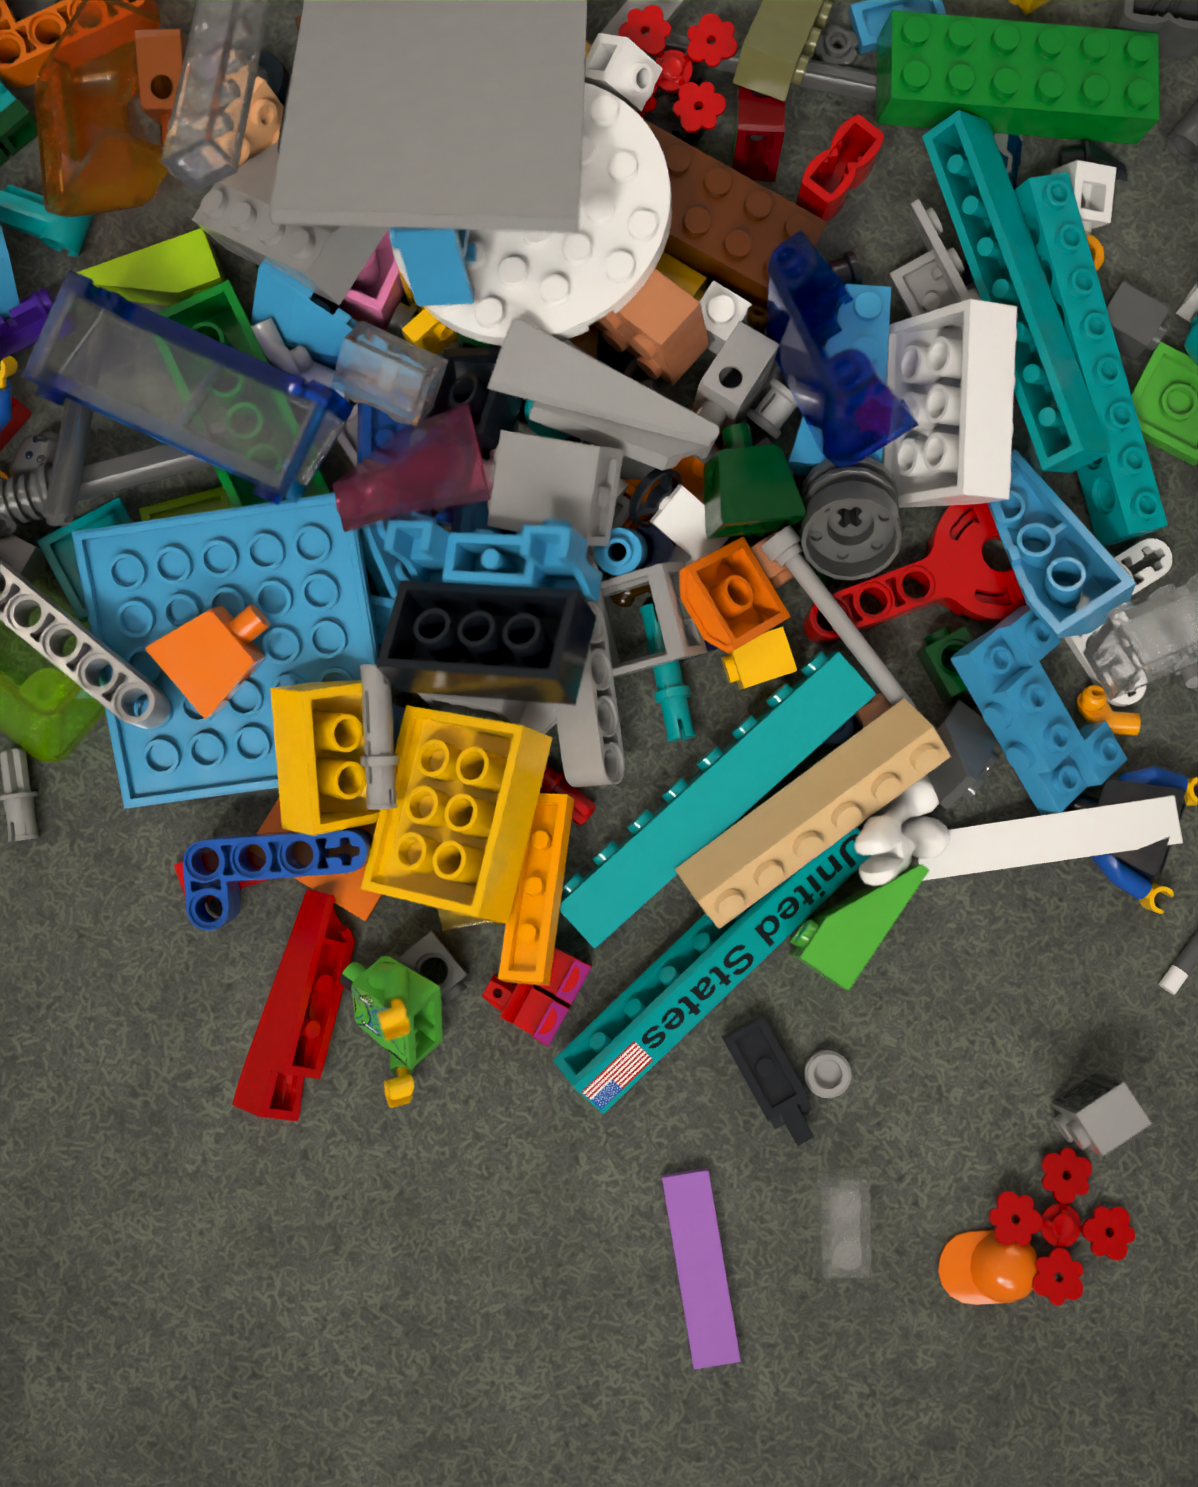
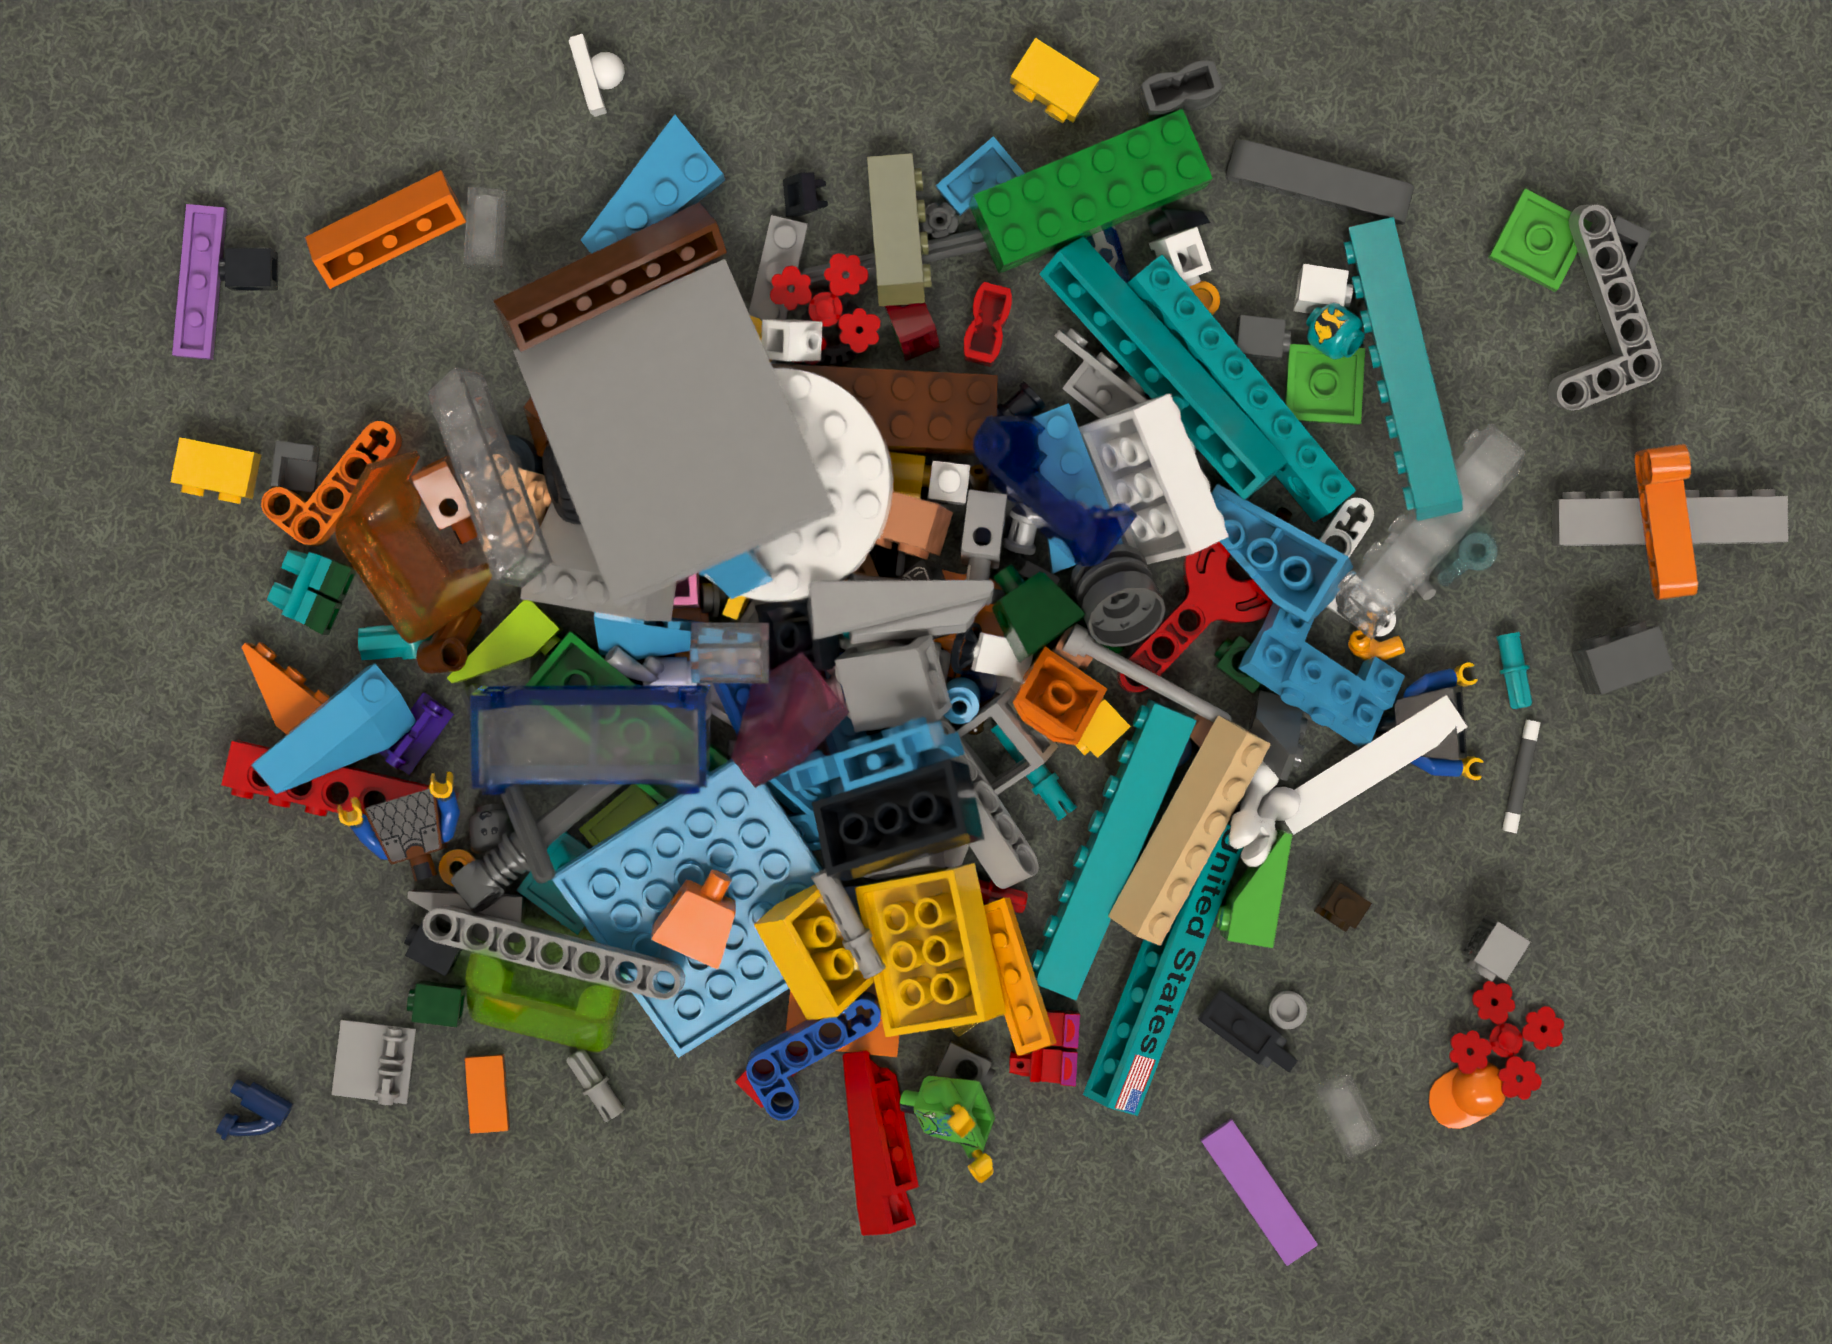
camera: 25 degrees left, 5 degrees up
none -> reddish brown piece [417,600,482,674]
none -> dark brown brick [1314,880,1372,932]

